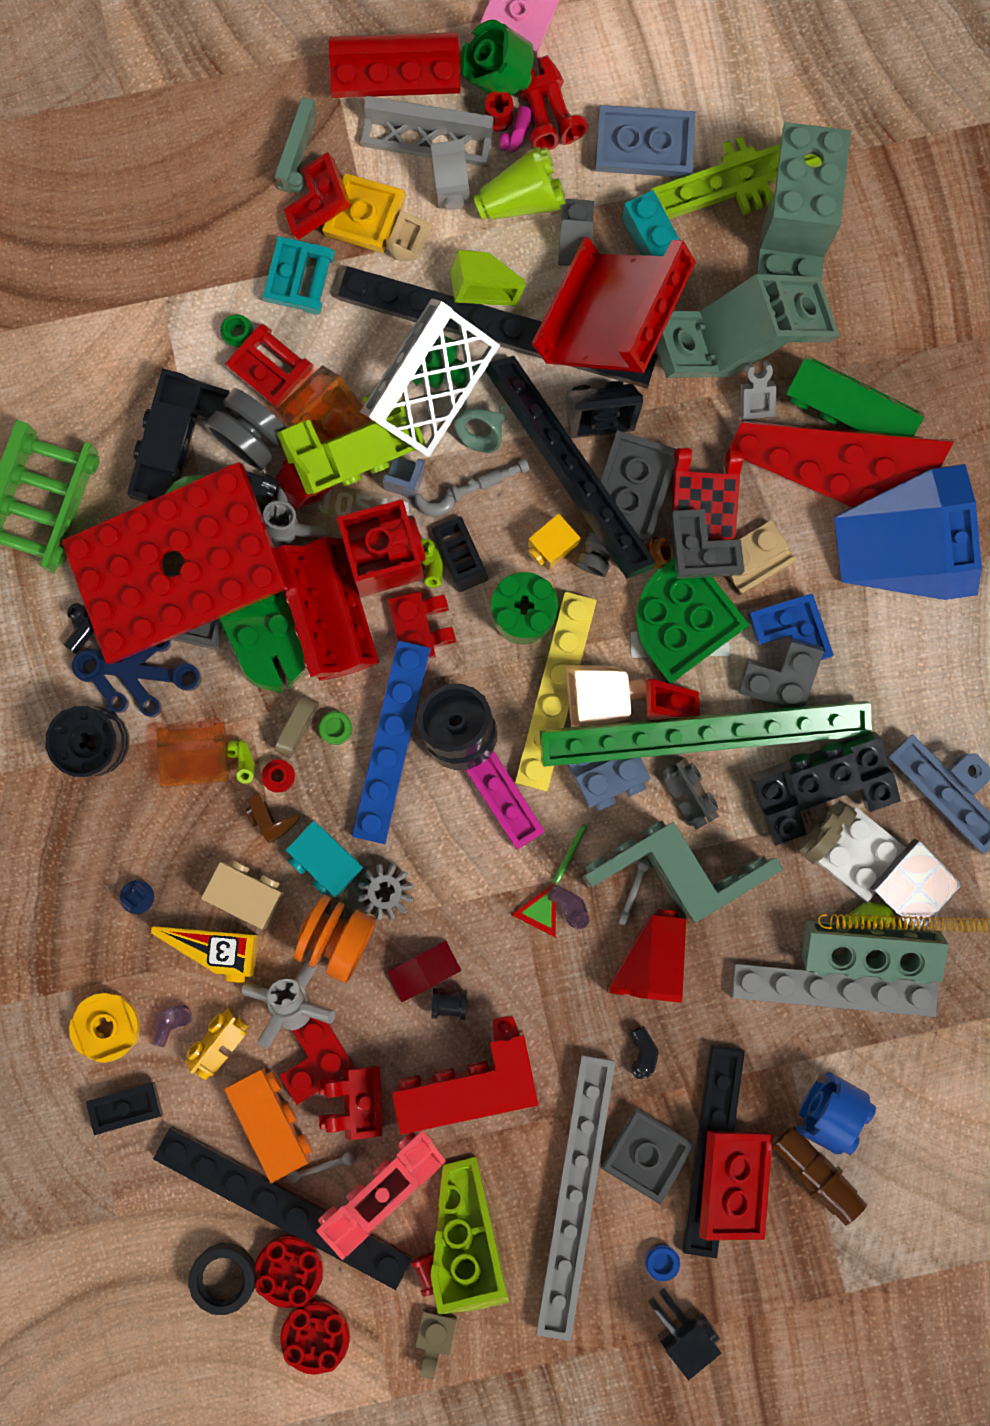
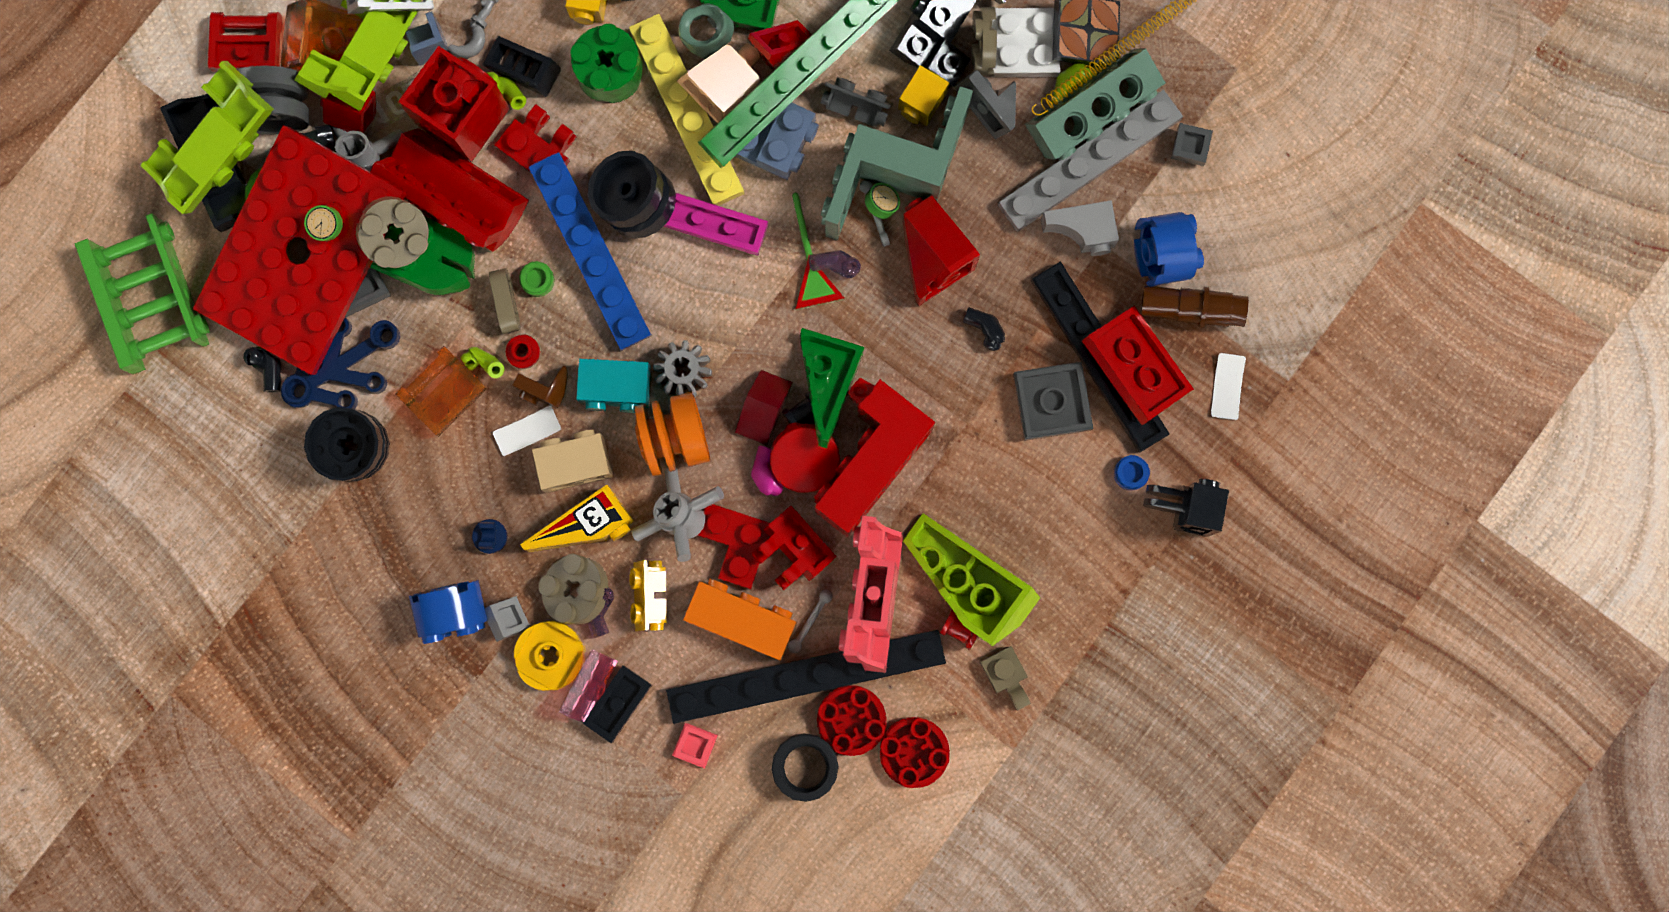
camera: 35 degrees left, 0 degrees up
green plate [220,314,253,347] -> none
light grey plate [536,1055,616,1341] -> none
none -> lime bracket [140,61,274,214]
none -> tile [304,205,343,241]
none -> dark tan plate [356,196,429,268]
none -> blue brick [409,580,488,644]
none -> light grey plate [485,596,530,642]
none -> white sticker [493,406,561,456]
none -> dark tan plate [539,553,608,625]
none -> clear pink plate [559,649,618,722]
none -> coral tile [672,723,718,768]
none -> sand green piece [678,3,734,59]
none -> dark pink arm [751,446,784,496]
none -> red tile [770,422,840,493]
none -> green wing [800,328,865,449]
none -> tile [865,183,900,219]
none -> yellow brick [898,65,949,126]
none -> dark grey slope [953,70,1016,140]
none -> light grey arch [1041,200,1119,256]
none -> dark grey plate [1170,123,1213,166]
none -> white sticker [1211,353,1246,420]

